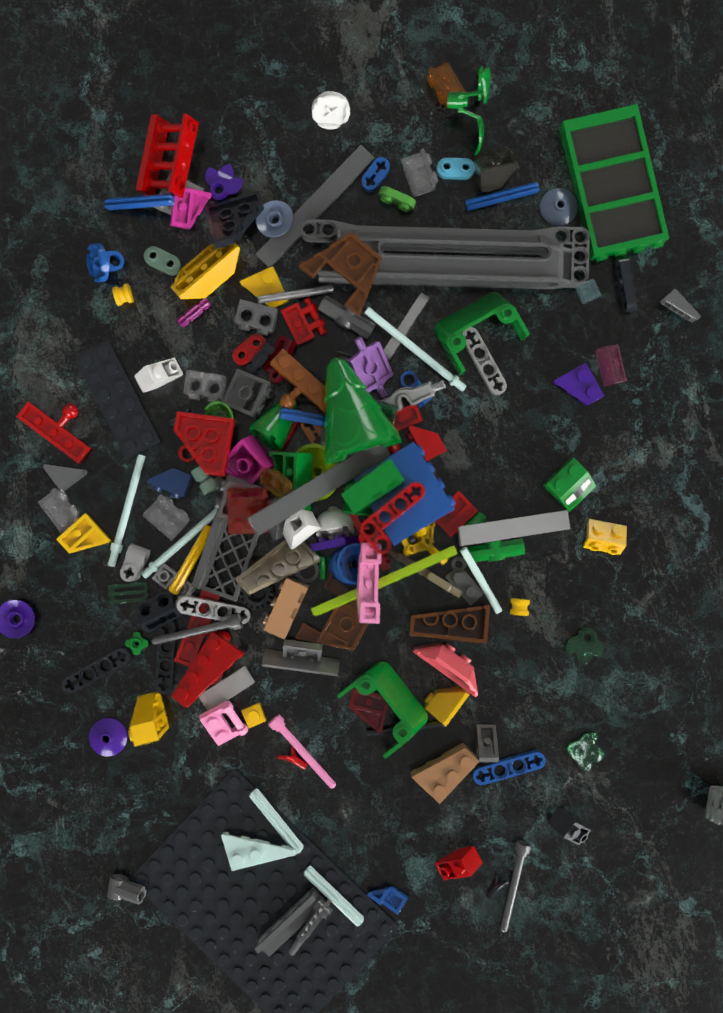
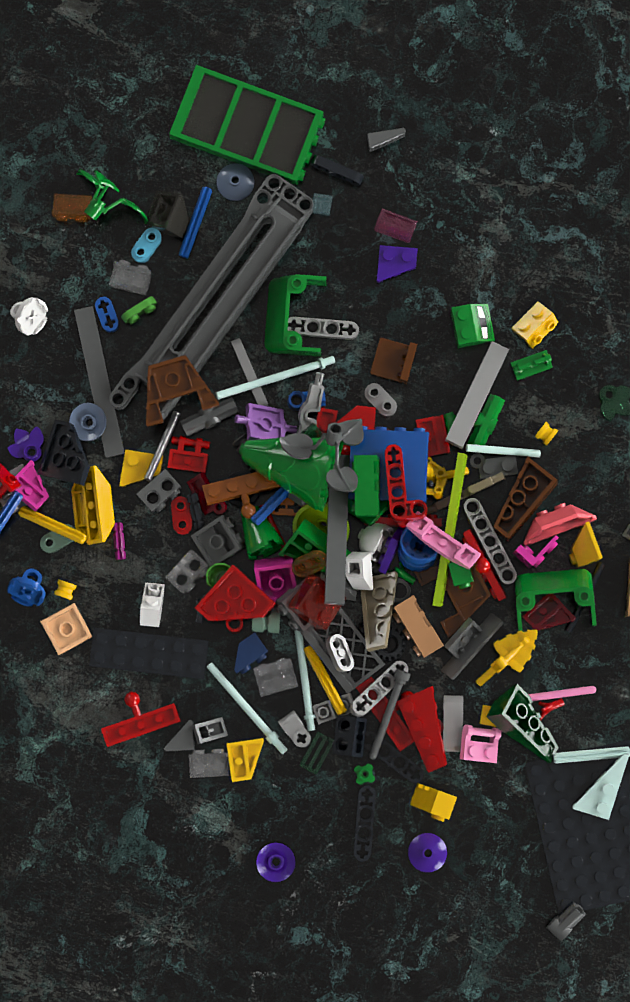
camera: 50 degrees left, 5 degrees down
none -> yellow axle [18,506,87,544]
none -> light nougat tile [40,603,93,655]
none -> dark grey slope [192,717,228,744]
none -> dark grey plant [279,419,364,492]
none -> light grey plate [326,634,354,673]
none -> light grey plate [365,383,397,417]
none -> reddish brown bracket [370,338,418,384]
none -> green brick [449,562,474,589]
none -> red plate [462,529,507,601]
none -> light grey beam [463,498,517,585]
none -> yellow bar [476,630,538,686]
none -> dark green wedge [486,684,559,763]
none -> green hinge [511,350,553,381]
none -> dark pink bracket [512,535,559,569]

